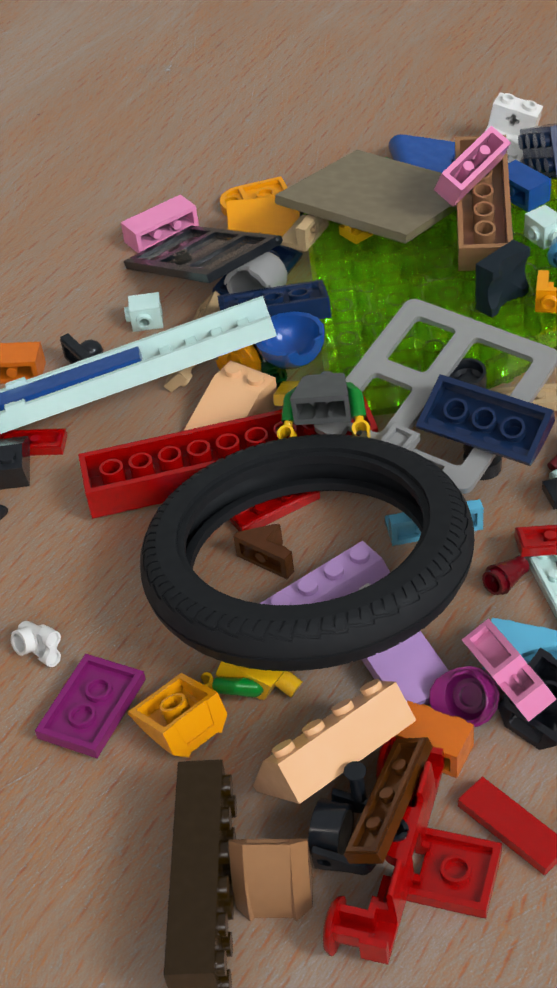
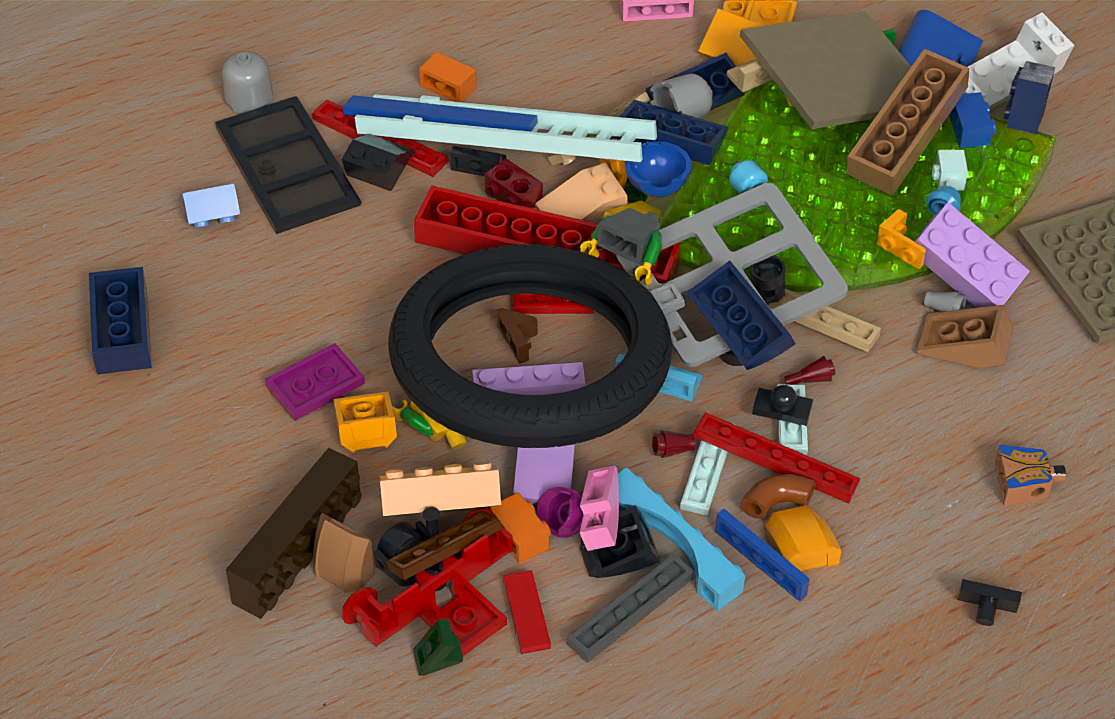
camera: 25 degrees right, 5 degrees up
white plate [11,621,61,667] -> none
black tile [60,333,104,364] -> none
black door [124,226,283,283] -> none
light aqua brick [124,292,164,332] -> none
bright pink brick [434,126,511,207] -> none
black brick [475,239,530,318] -> none
none -> dark green slope [413,619,463,676]
none -> black panel [450,146,507,176]
none -> dark red brick [485,158,543,209]
none -> medium azure head [729,160,768,194]

